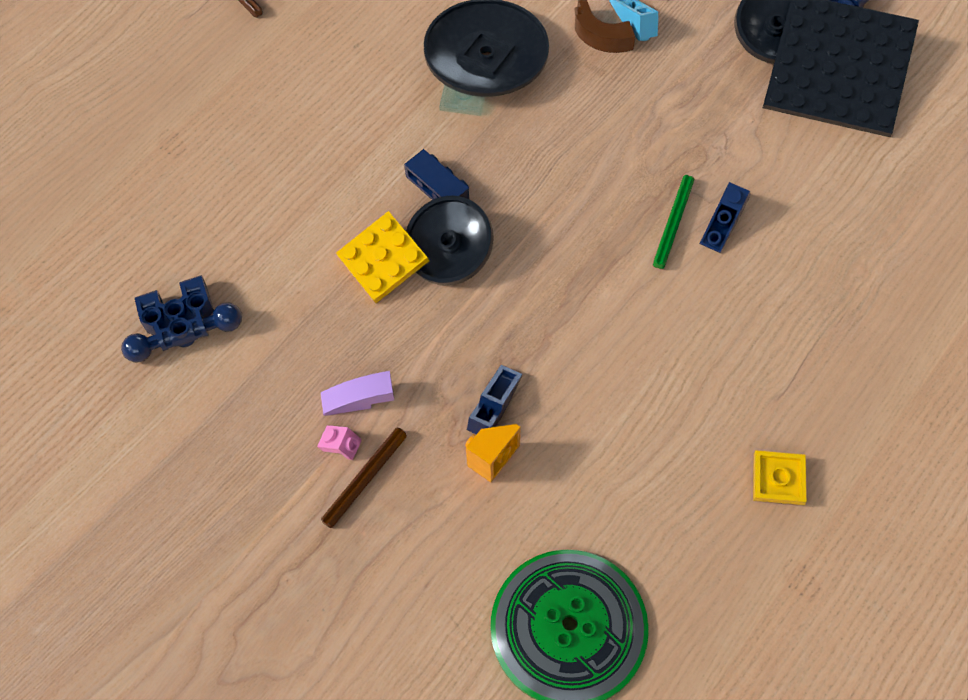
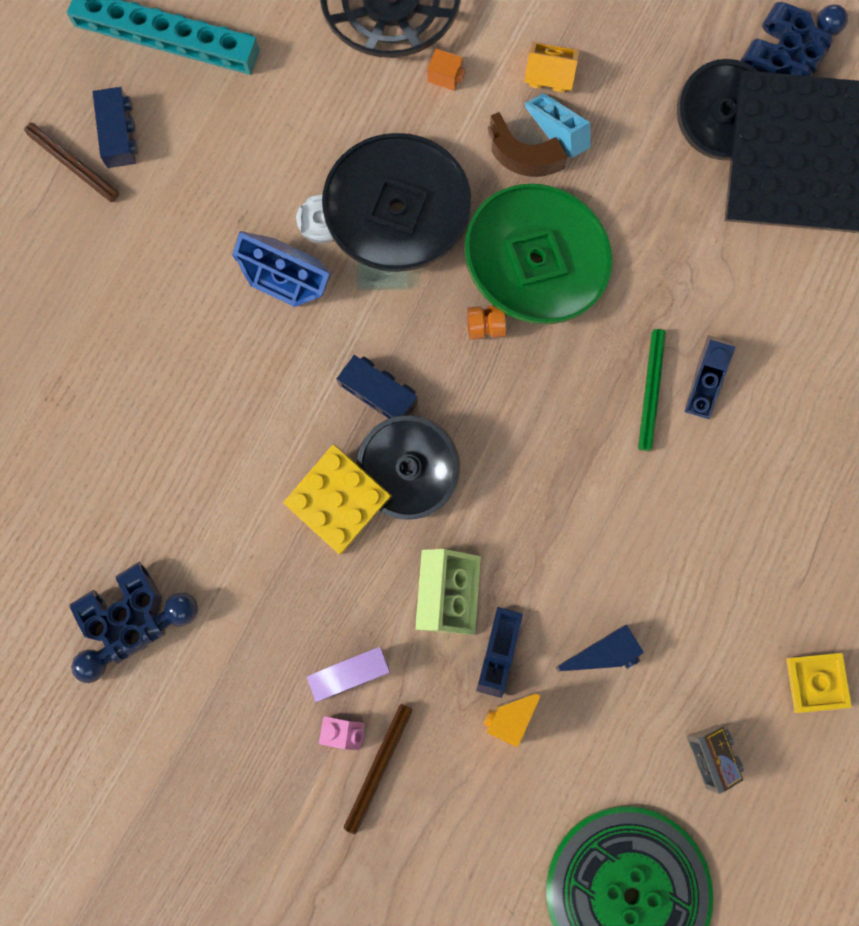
camera: 10 degrees left, 15 degrees up
none -> blue wedge [232,231,331,307]
none -> white tile [296,195,333,244]
none -> yellowish green slope [415,549,481,635]
none -> green dish [464,183,613,325]
none -> orange wheel [467,305,506,340]
none -> dark blue slope [555,625,644,672]
none -> slope [687,725,744,794]

